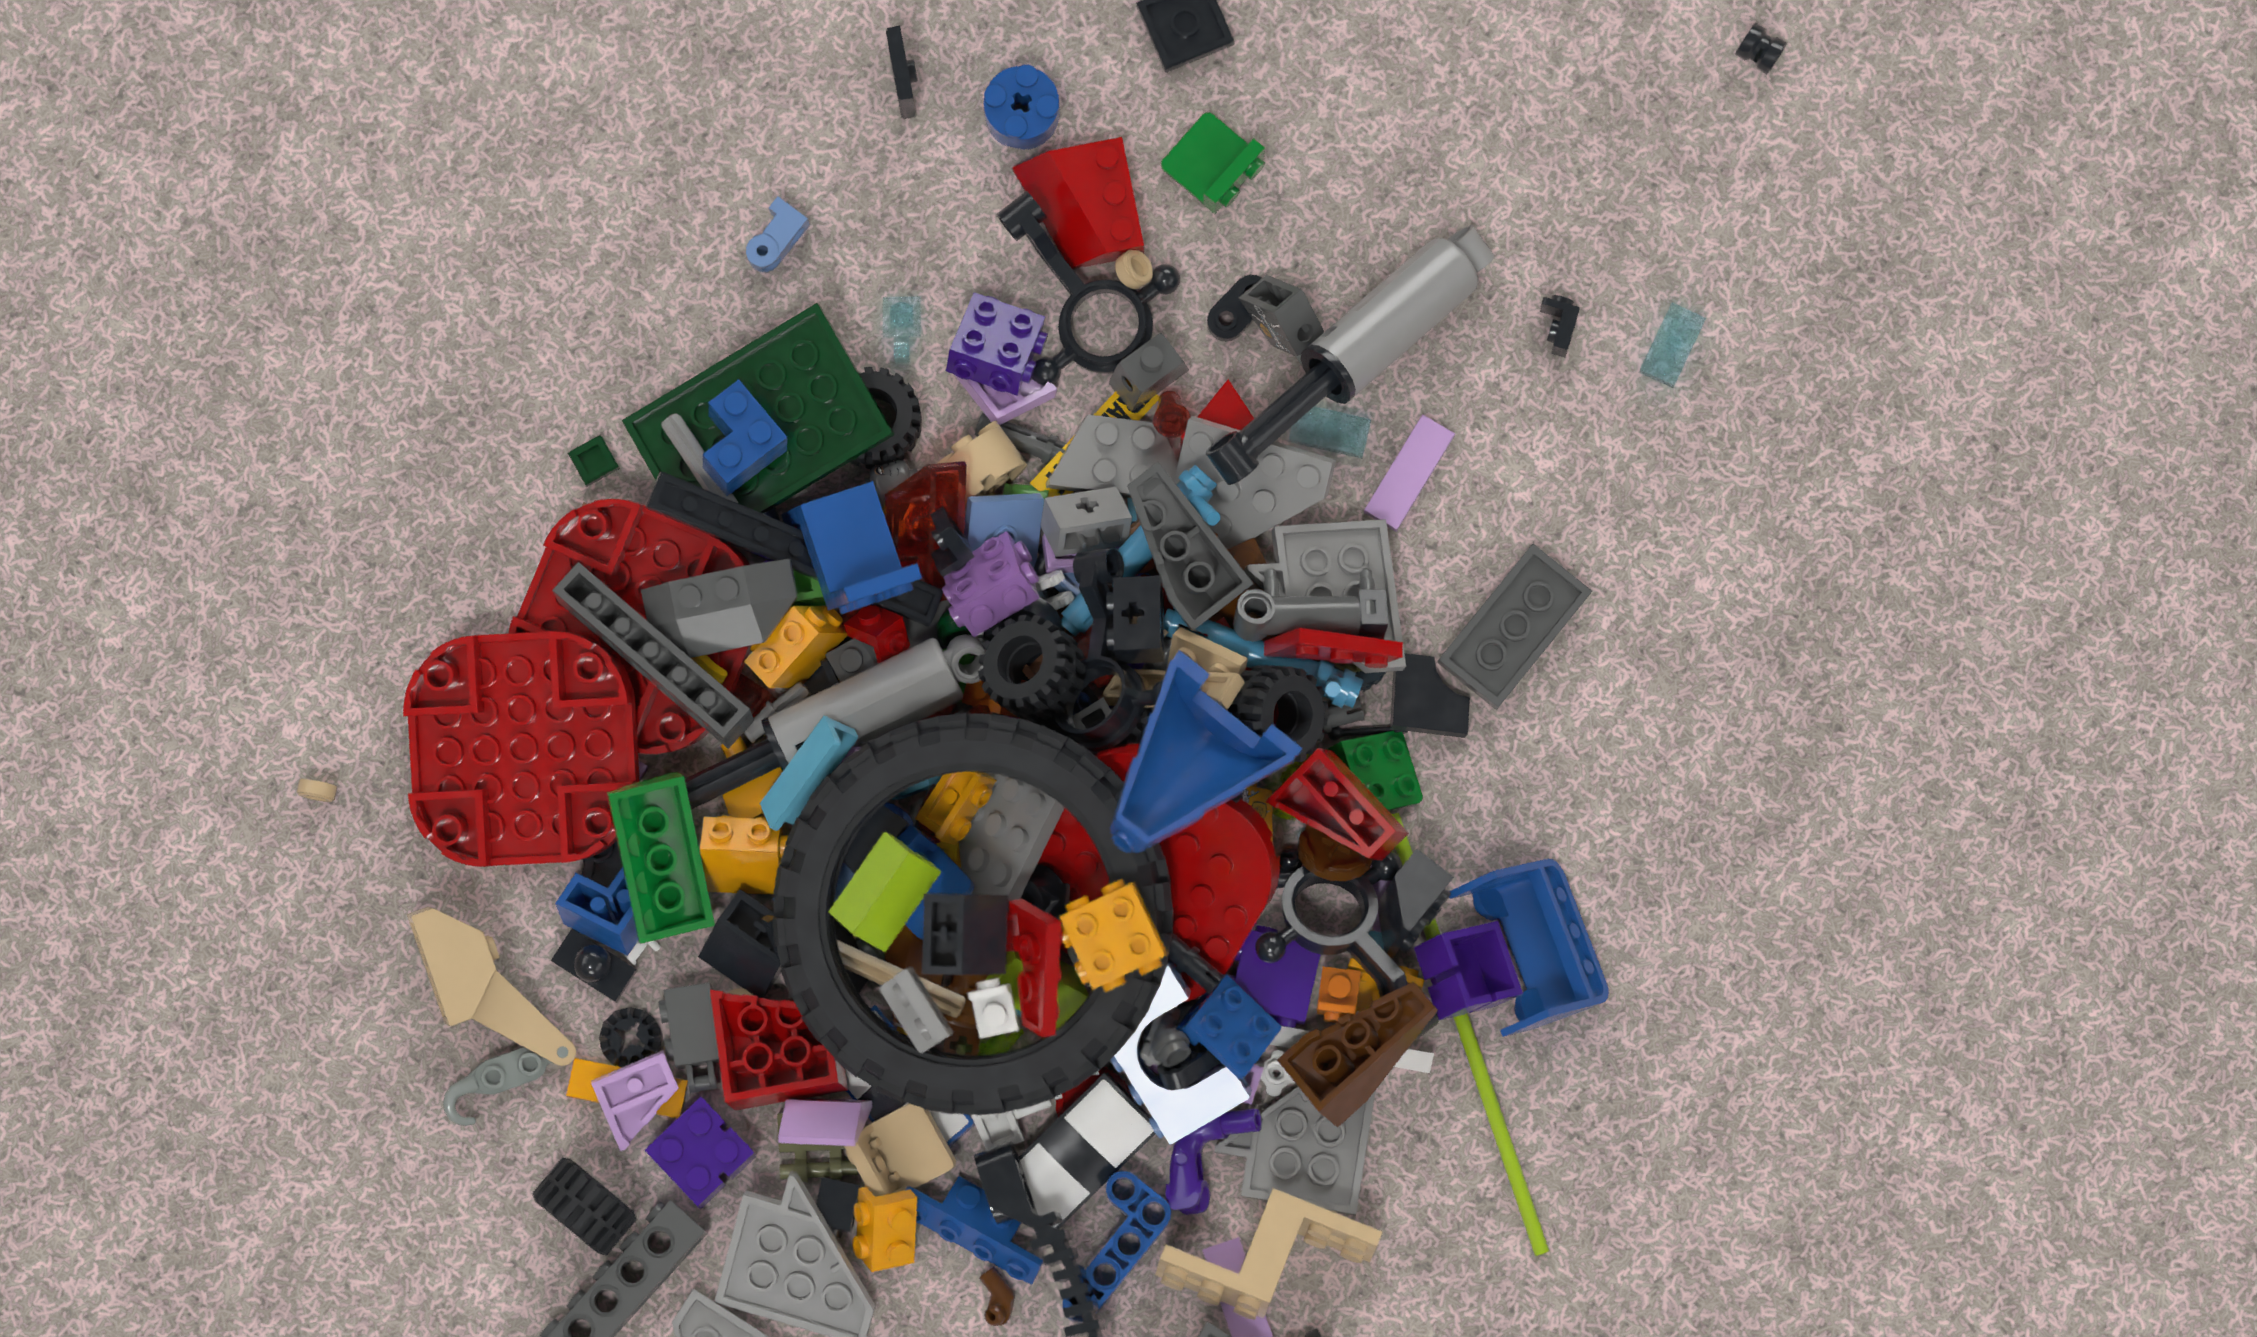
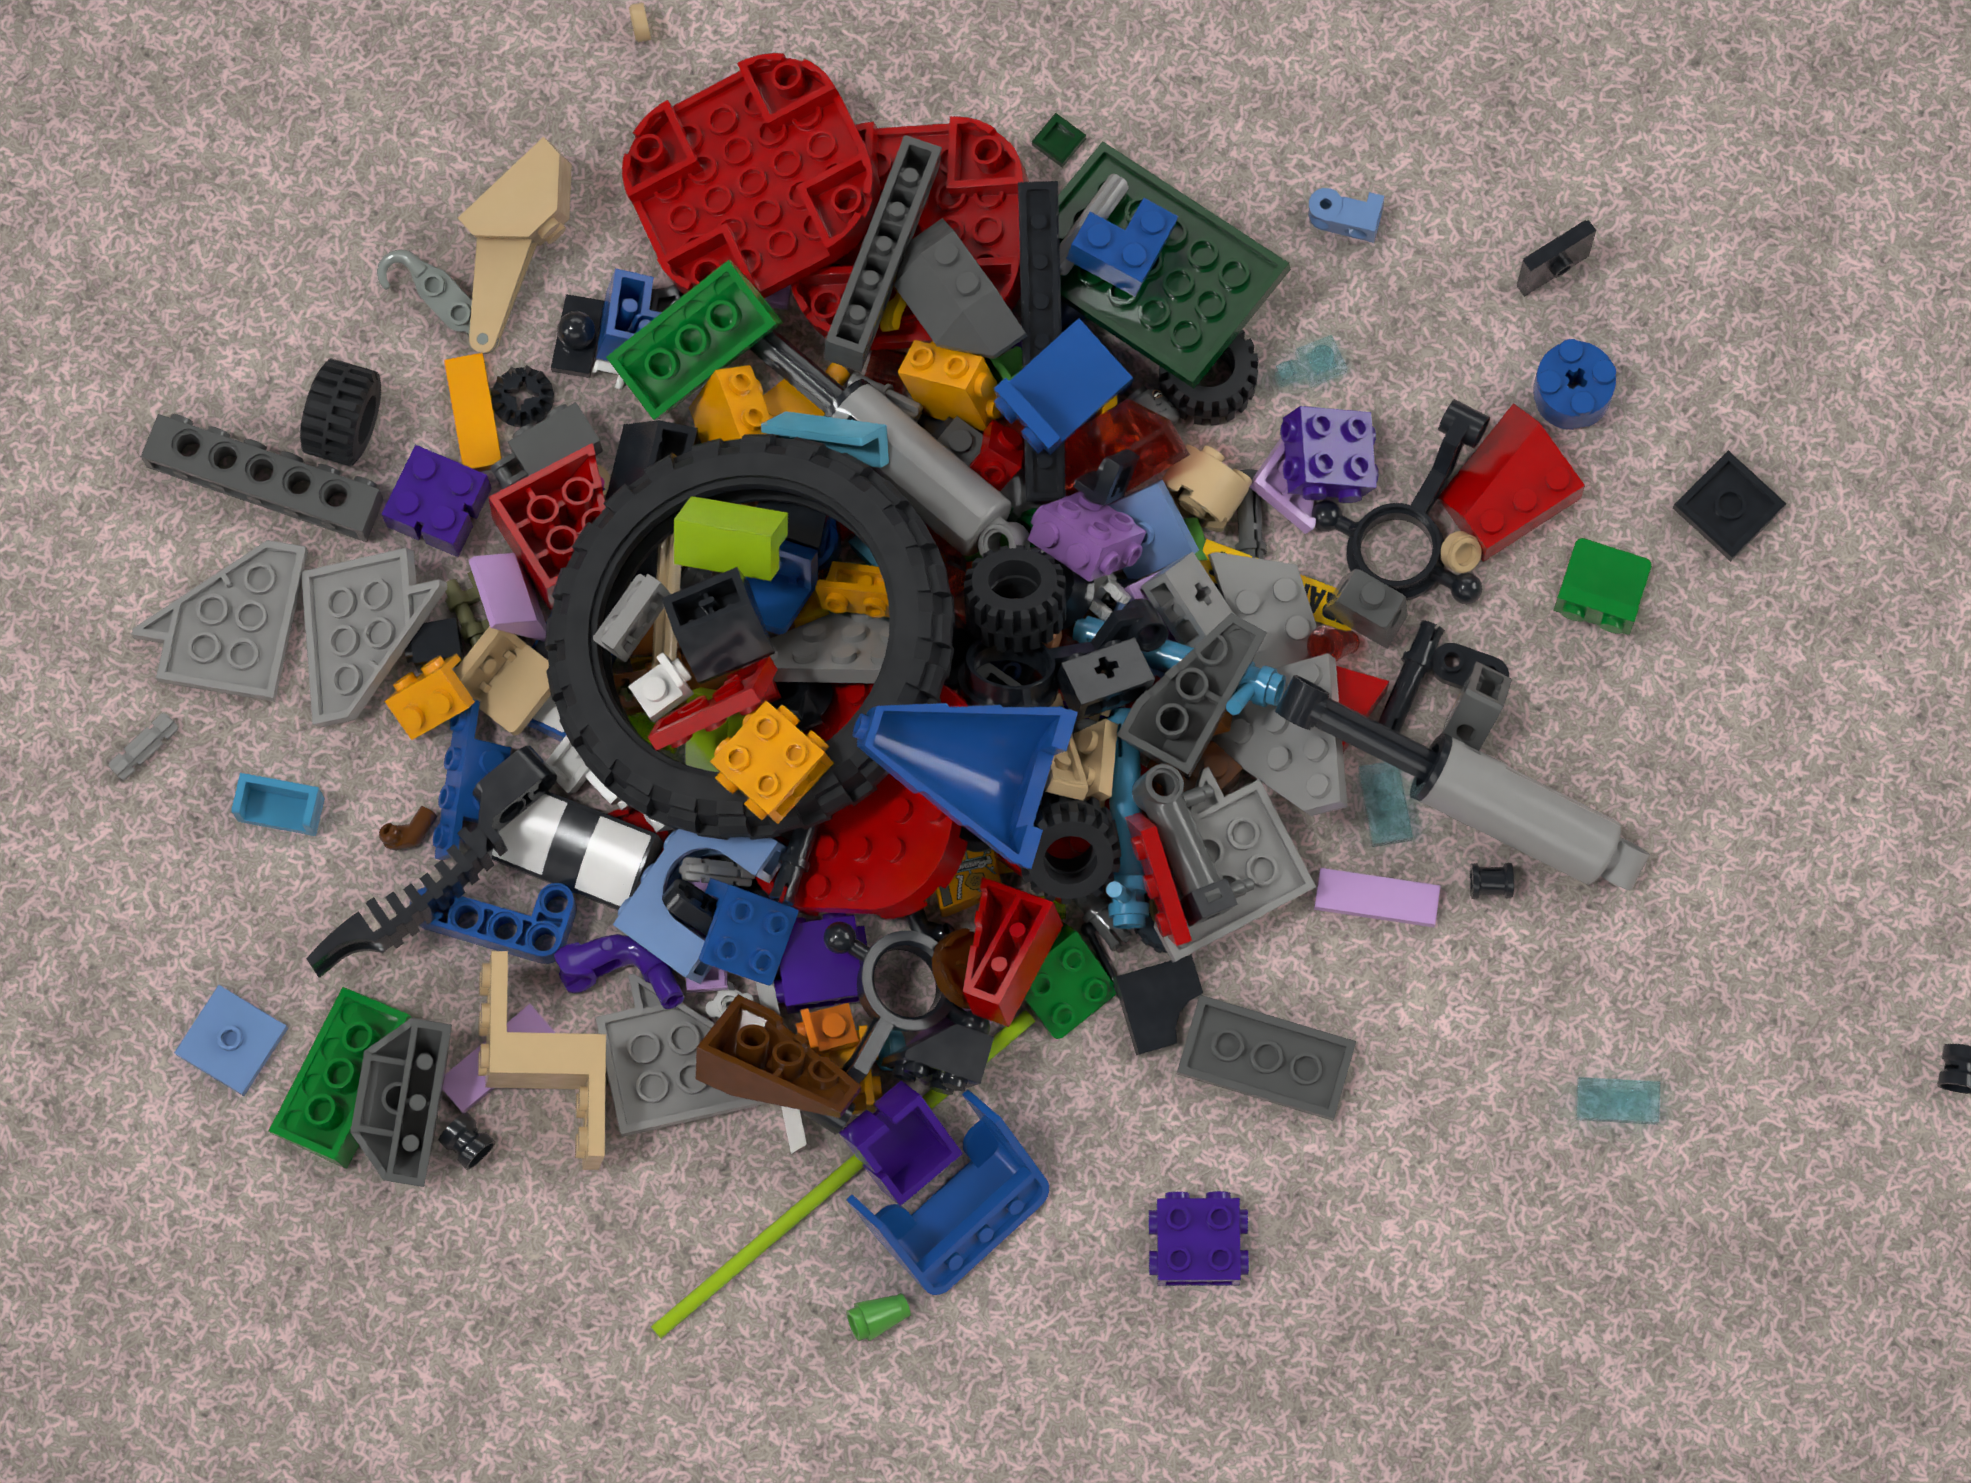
camera: 70 degrees right, 5 degrees down
lavender wing [591,1050,678,1151] -> none
dark grey plate [1151,1025,1191,1067] -> none
black bracket [1540,295,1580,358] -> none
none -> bright green cone [846,1293,911,1341]
none -> dark purple brick [1149,1191,1249,1286]
none -> black pin [1378,620,1445,733]
none -> black bush [1469,863,1514,899]

